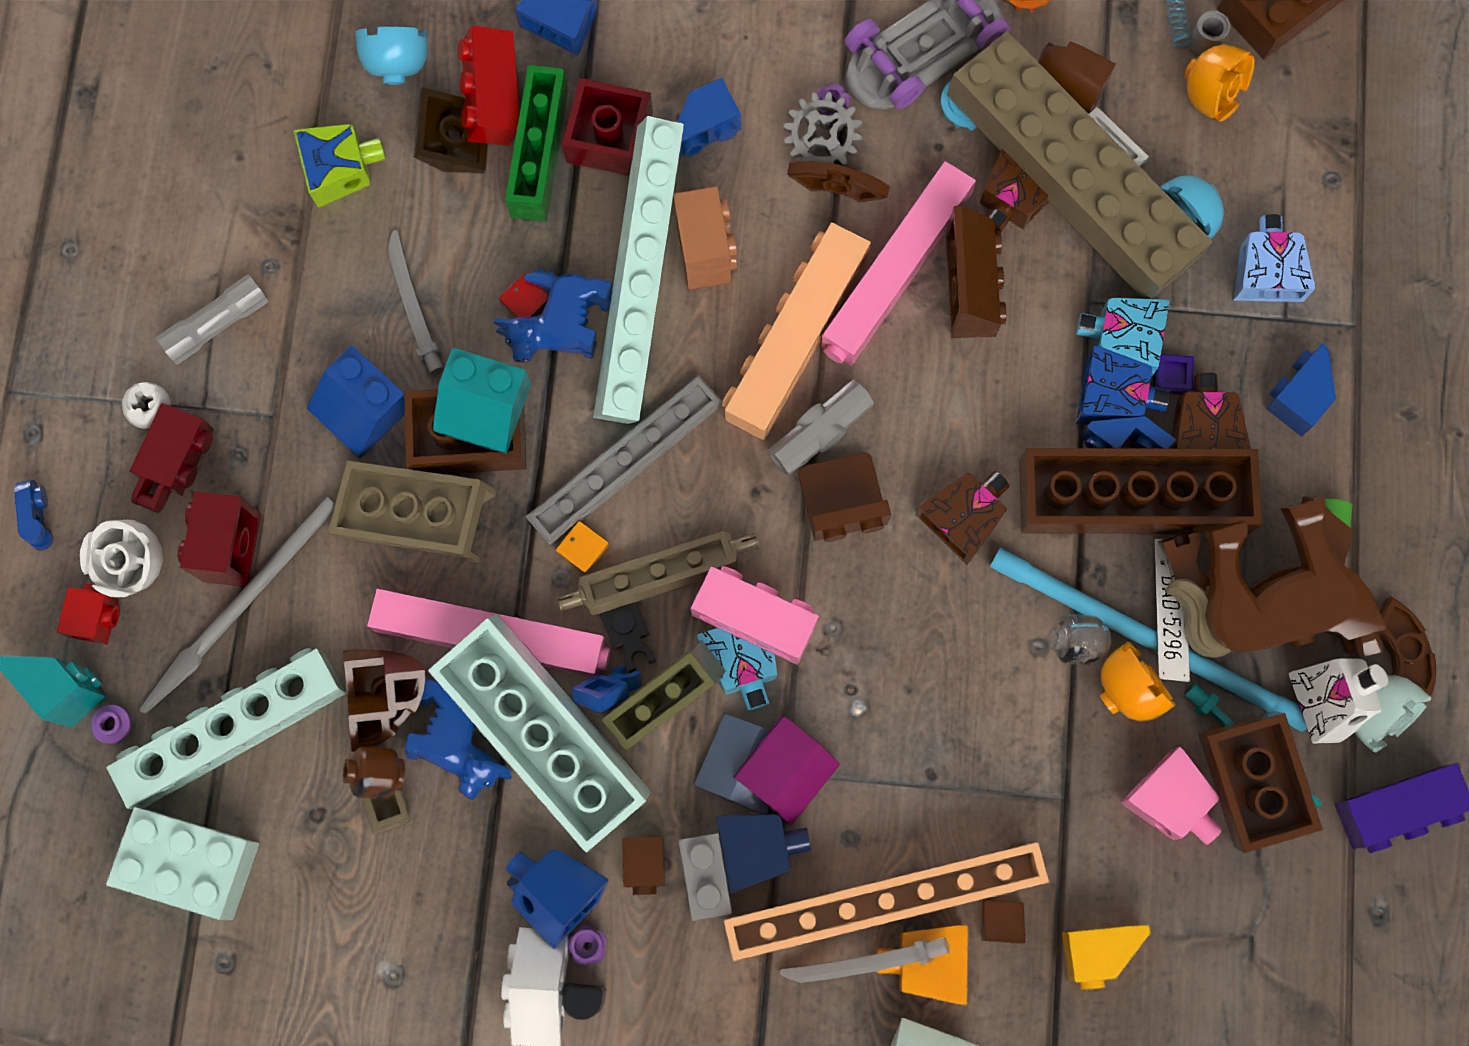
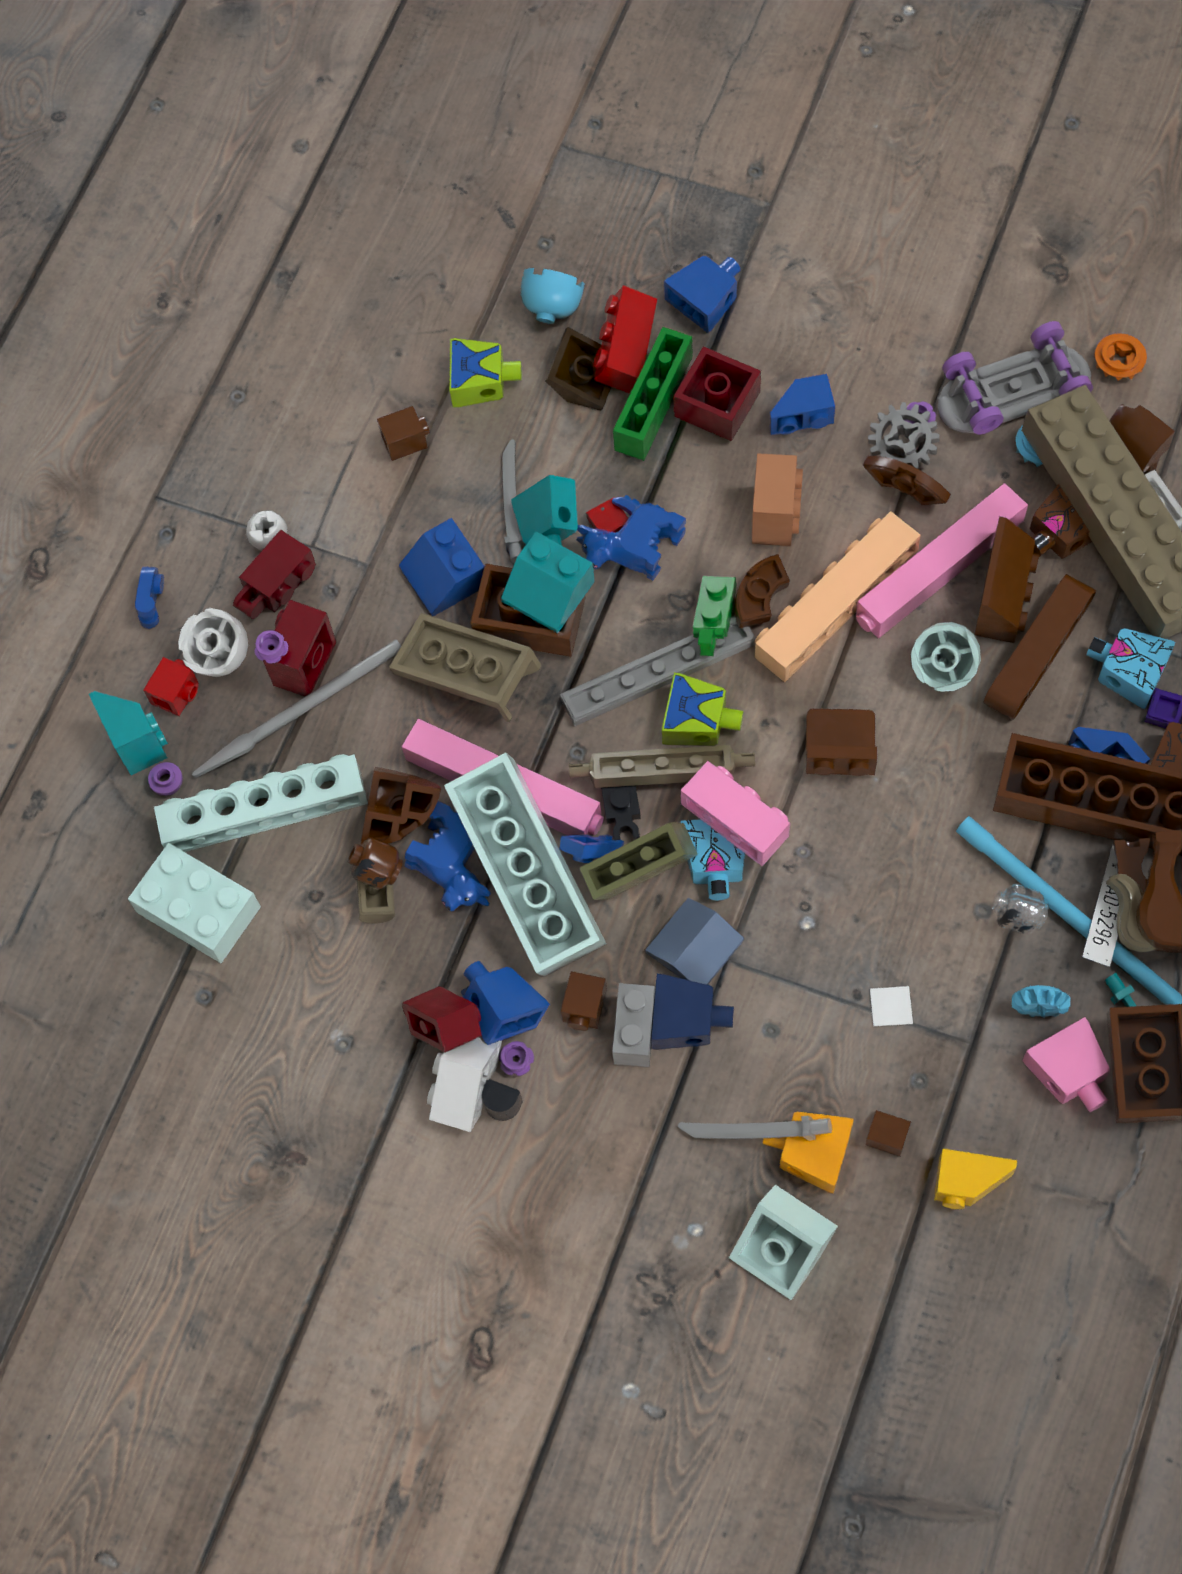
camera: 20 degrees right, 10 degrees down
light grey axle [156,274,269,365] -> none
light orange tile [556,521,610,575] -> none
light aqua brick [593,116,684,424] -> none
light nougat brick [724,842,1049,961] -> none
magenta slope [733,715,840,826] -> none
light grey piece [768,380,874,477] -> none
reddish brown torso [916,471,1010,565] -> none
blue torso [1076,346,1170,425] -> none
light orange cylinder [1100,641,1176,722] -> none
none -> medium lavender plate [254,630,288,663]
none -> reddish brown brick [377,406,430,461]
none -> dark red brick [402,986,482,1053]
none -> teal torso [511,475,578,545]
none -> lime torso [662,672,744,746]
none -> green hinge [693,576,737,656]
none -> reddish brown tile [734,554,790,629]
none -> white sticker [870,986,913,1026]
none -> light aqua cylinder [911,622,981,692]
none -> reddish brown beam [983,574,1097,720]
none -> medium azure gear [1012,985,1071,1018]

